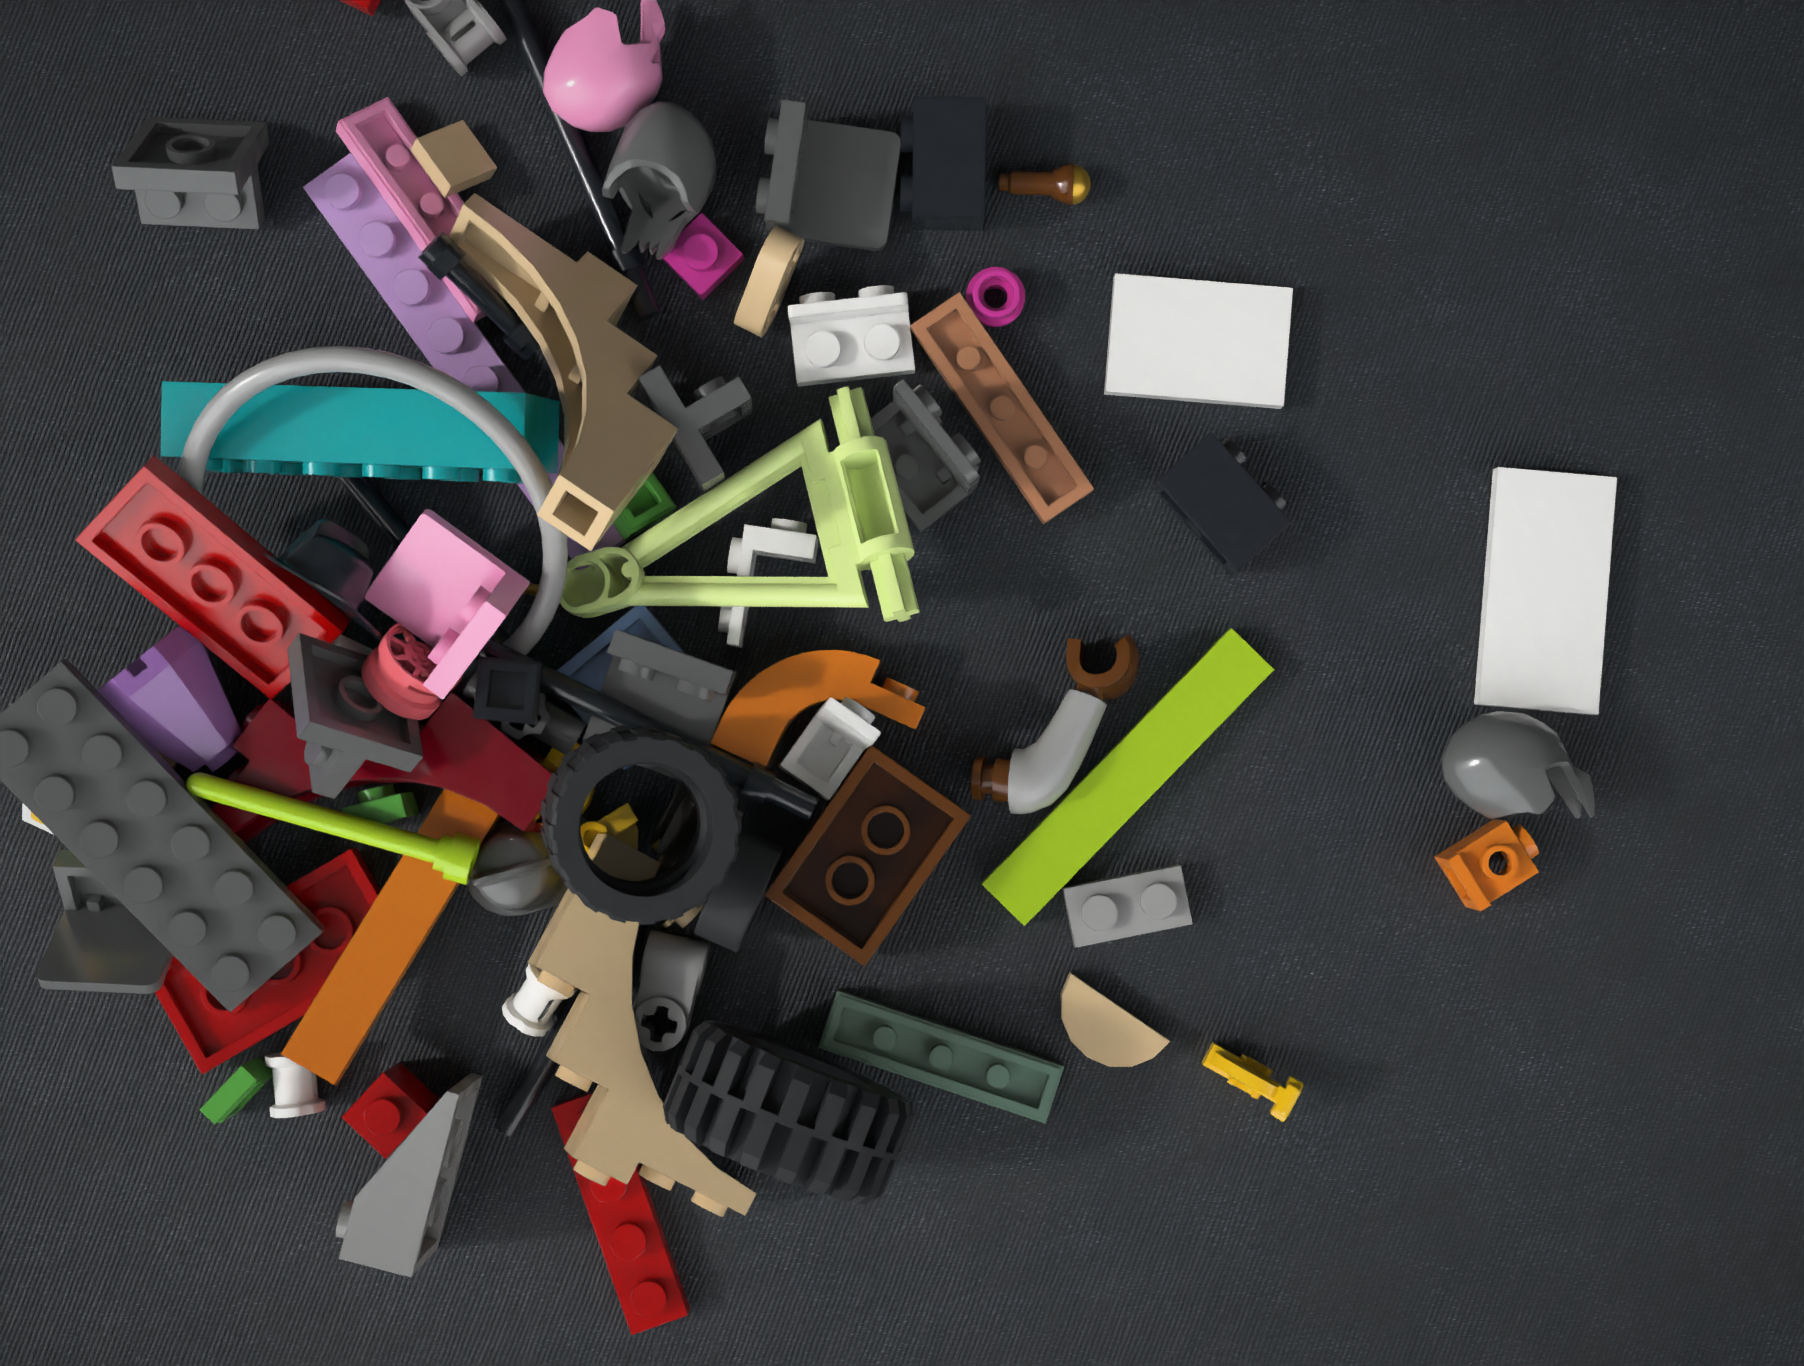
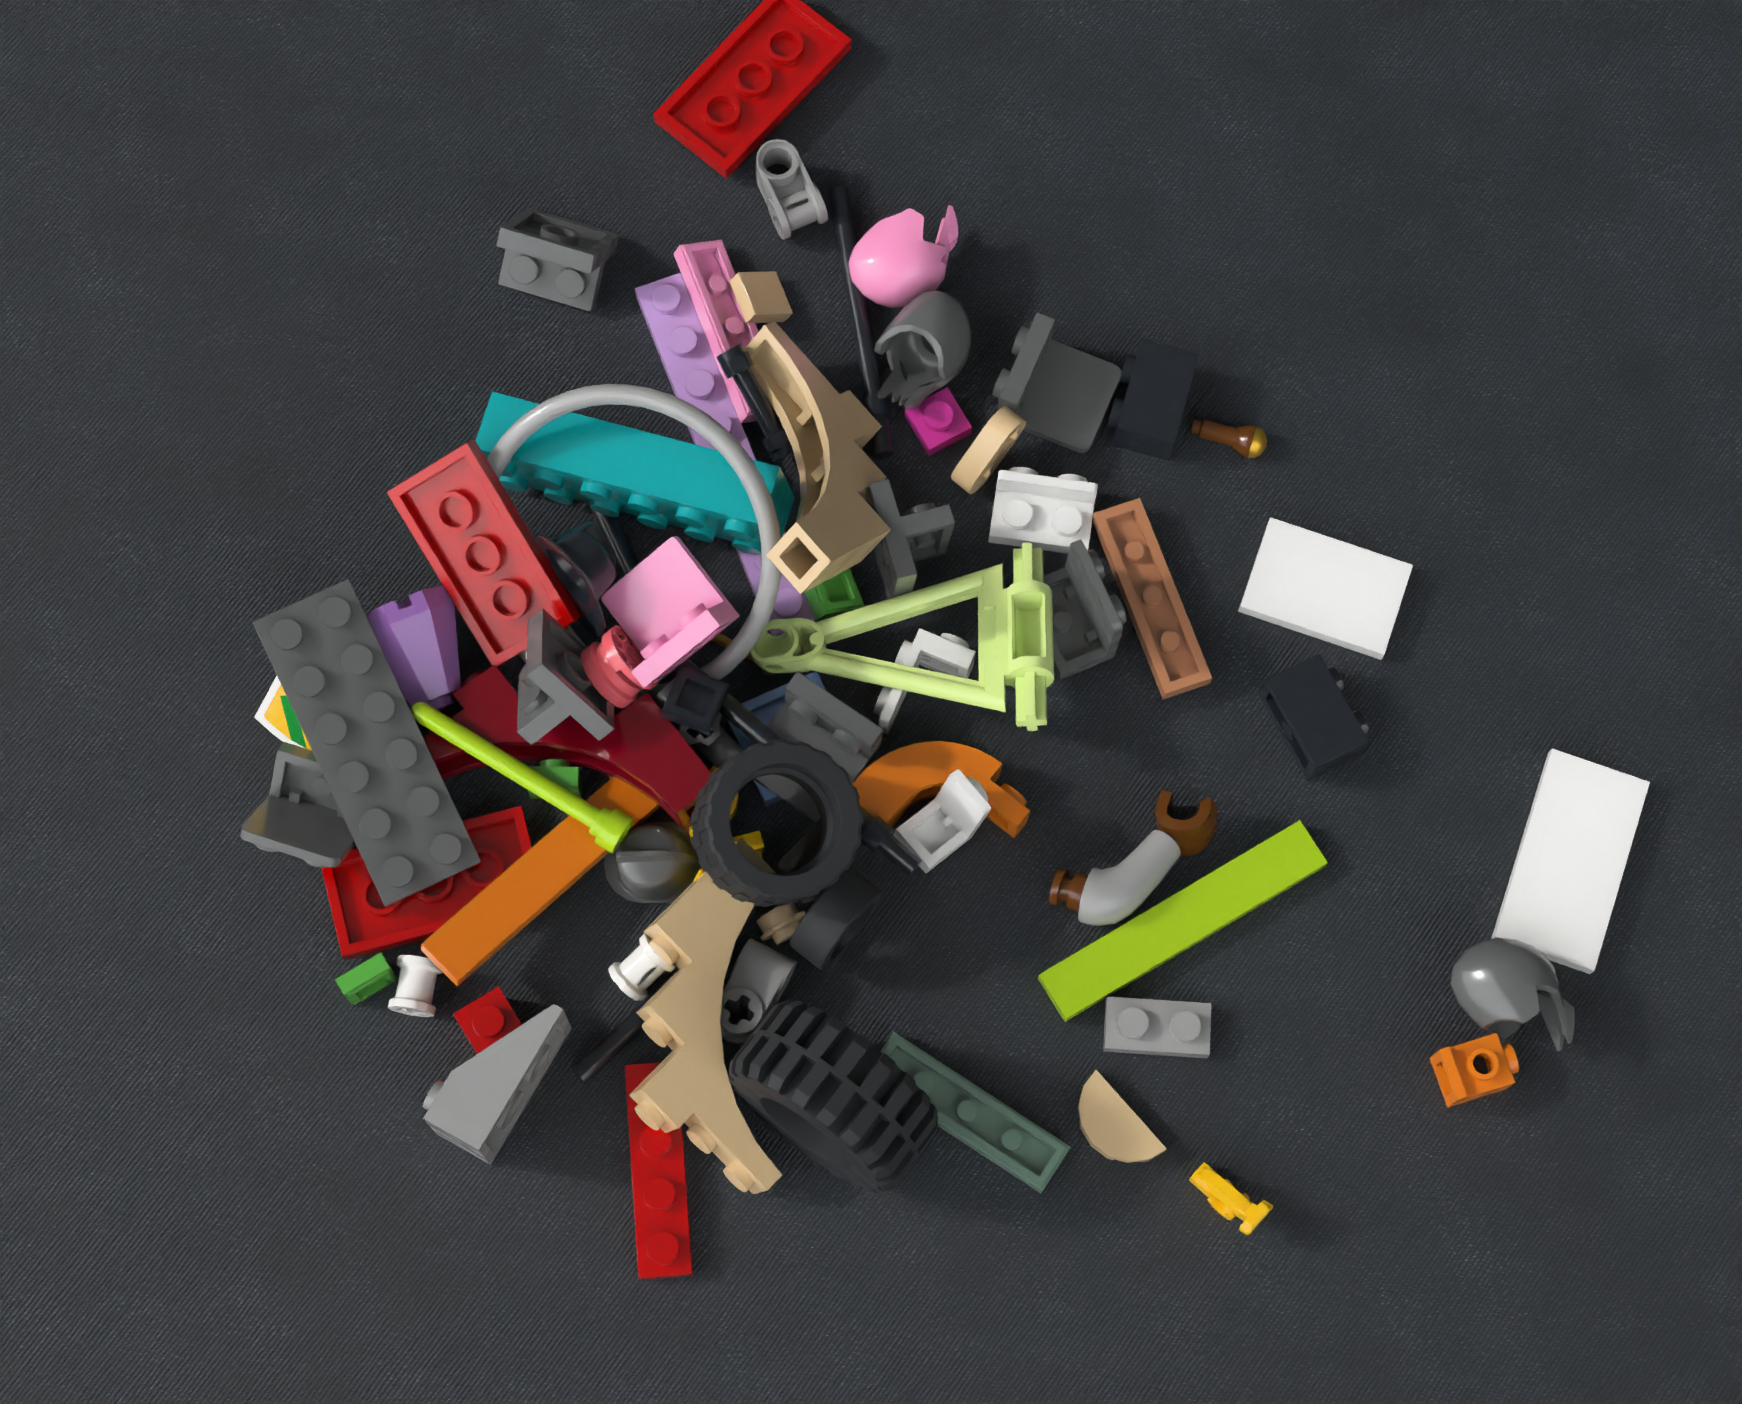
camera: 10 degrees right, 15 degrees down
reddish brown brick [764,745,971,967] -> none
dark pink plate [966,267,1025,327] -> none

